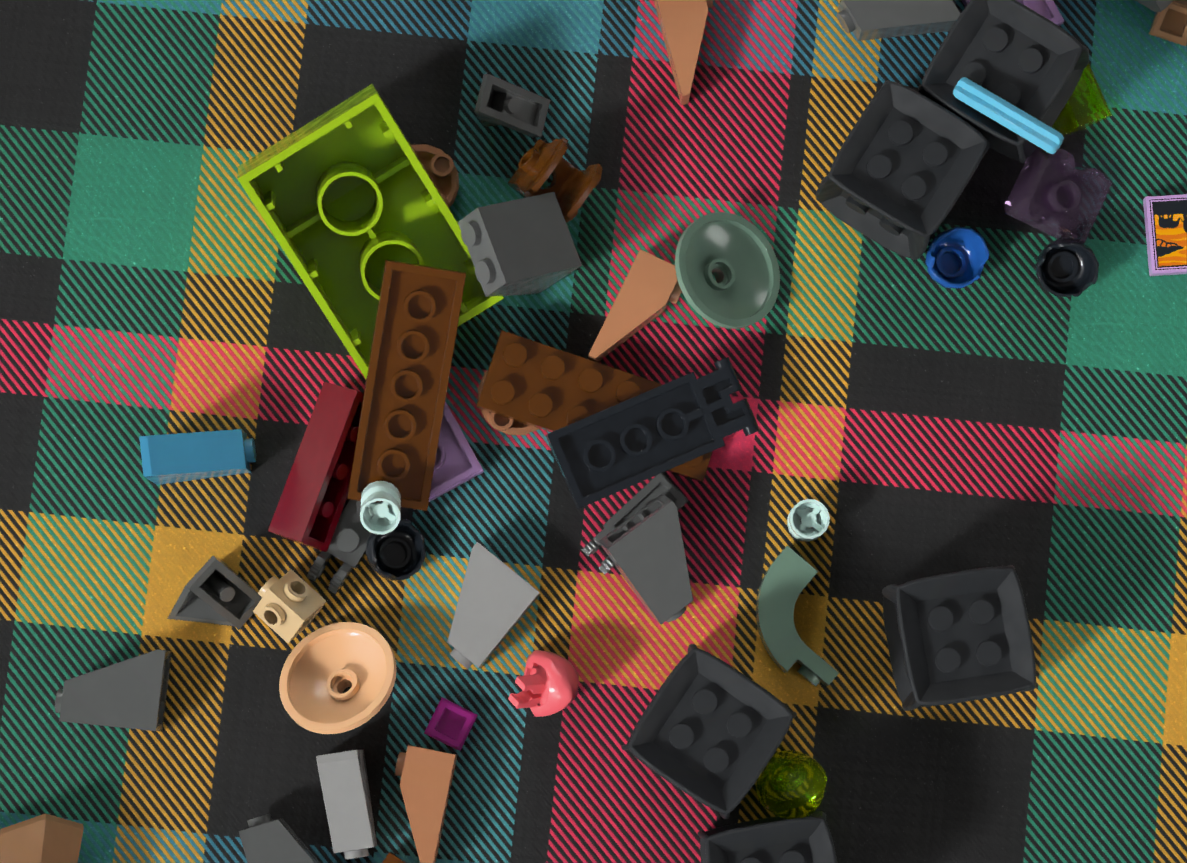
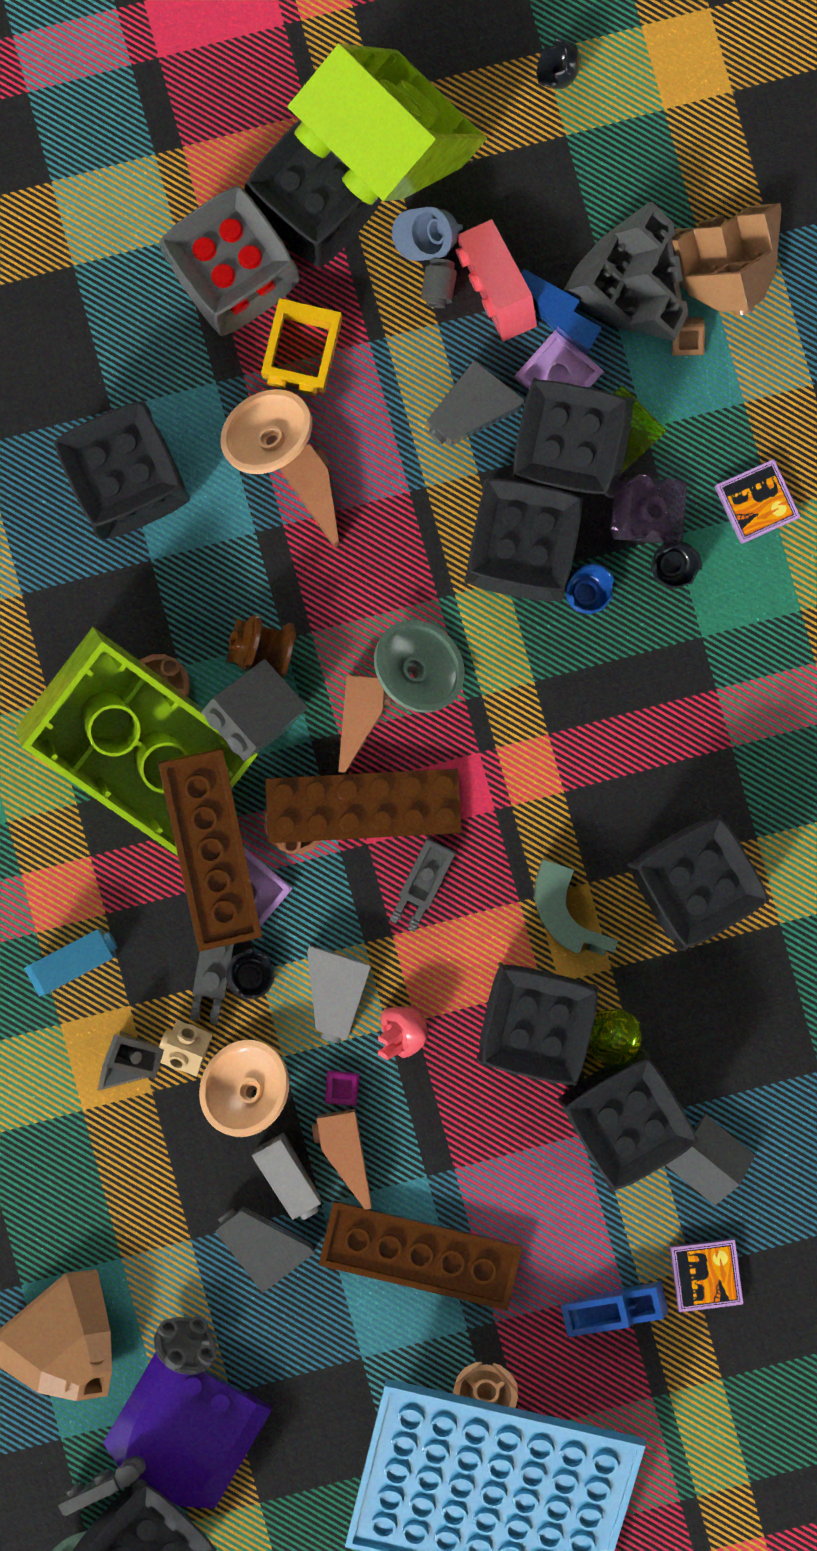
camera: 20 degrees left, 5 degrees up
dark grey slope [55,649,172,731] -> none
dark red brick [268,382,364,552] -> none
light aqua wheel [360,481,401,534] -> none
dark grey slope [474,74,550,138] -> none
black hinge [546,357,760,509] -> none
dark grey slope [598,494,693,624] -> none
light aqua wheel [787,499,830,542] -> none
medium azure axle [953,77,1064,154] -> none

